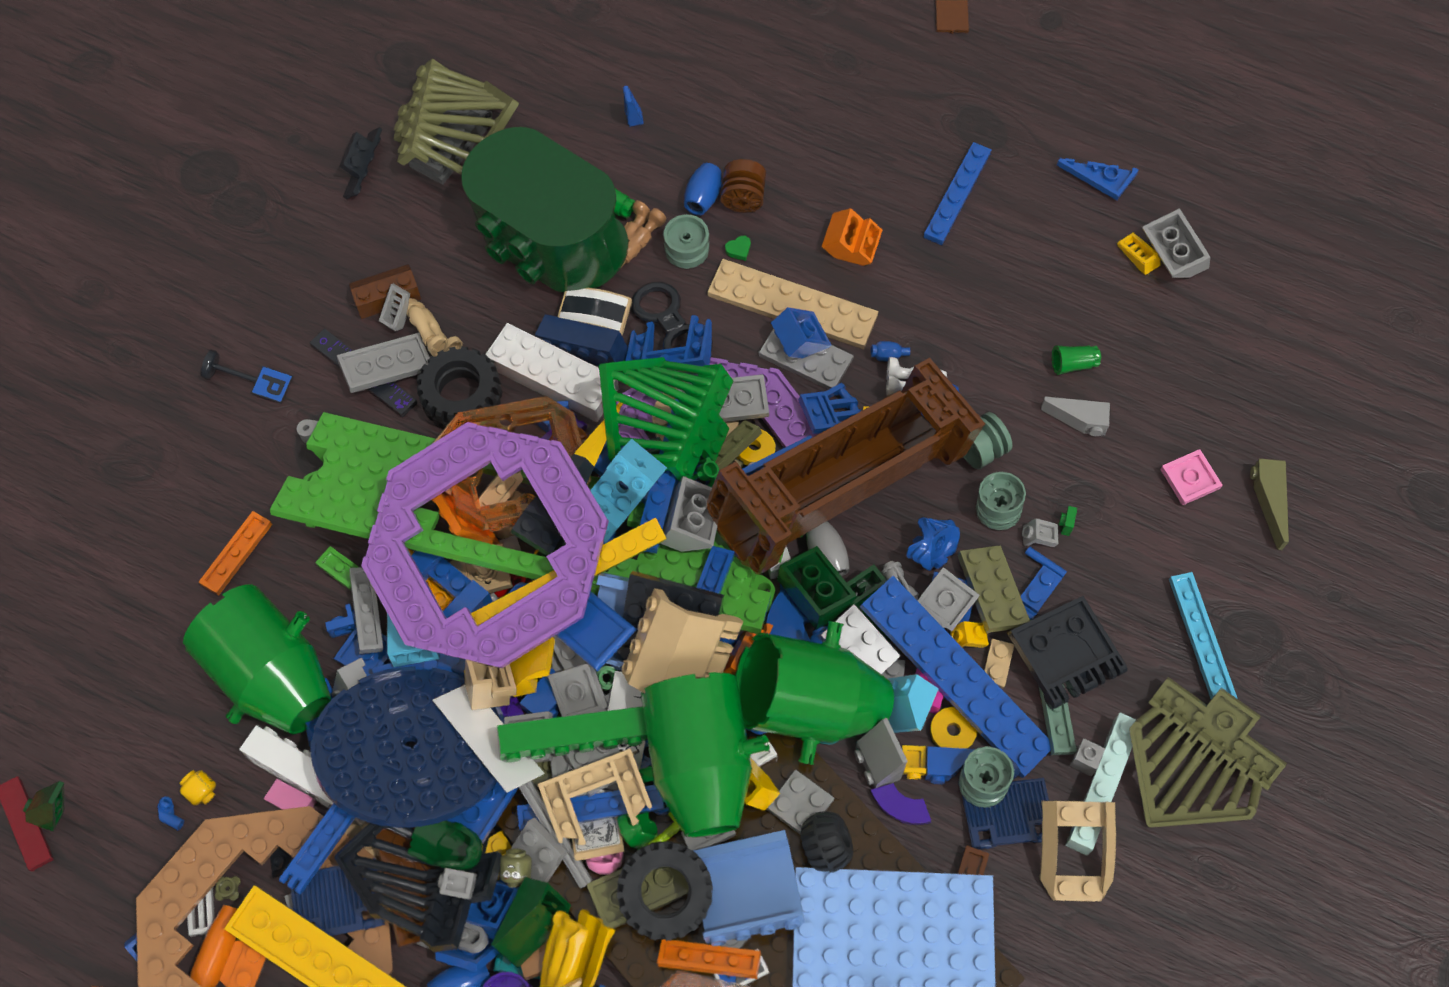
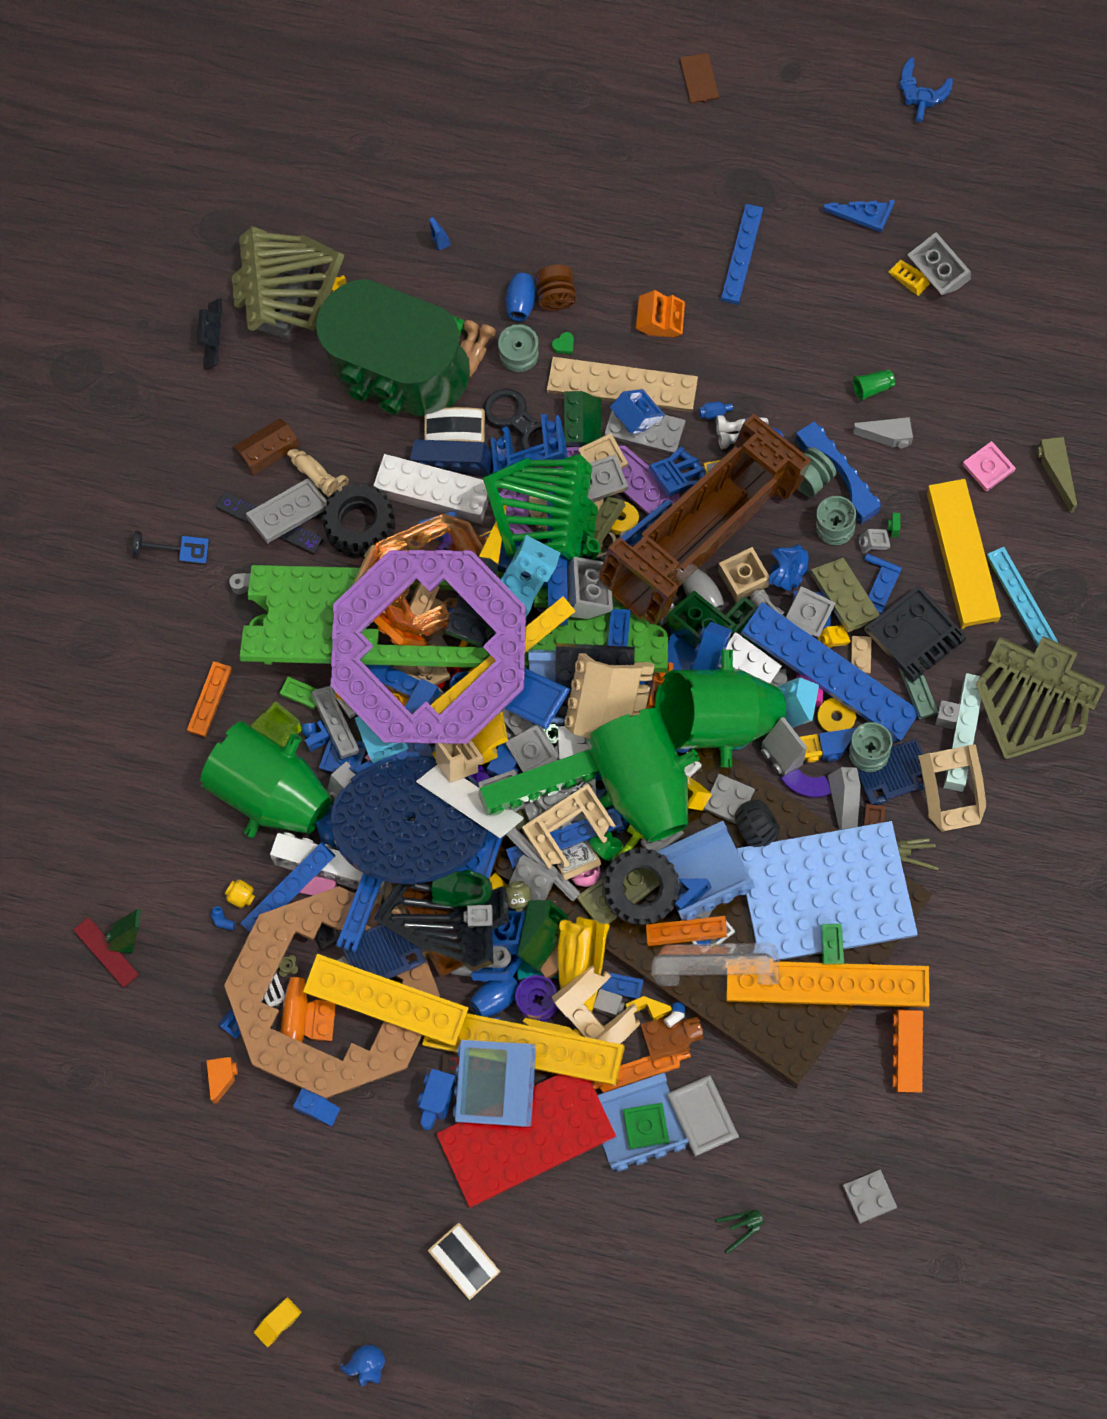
camera: 10 degrees left, 5 degrees up
light grey slope [379,283,410,331] -> none
none -> blue plate [241,842,336,932]
none -> clear neon green plate [251,701,301,747]
none -> blue hinge [301,723,317,737]
none -> dark green slope [564,391,602,448]
none -> tan plate [578,433,628,469]
none -> blue slope [675,878,712,911]
none -> blue brick [689,622,732,670]
none -> tan brick [718,547,769,602]
none -> blue arch [795,421,881,525]
none -> light grey slope [828,767,861,830]
none -> olive plant [897,838,939,871]
none -> blue bar [899,57,953,122]
none -> yellow tile [927,479,1001,629]

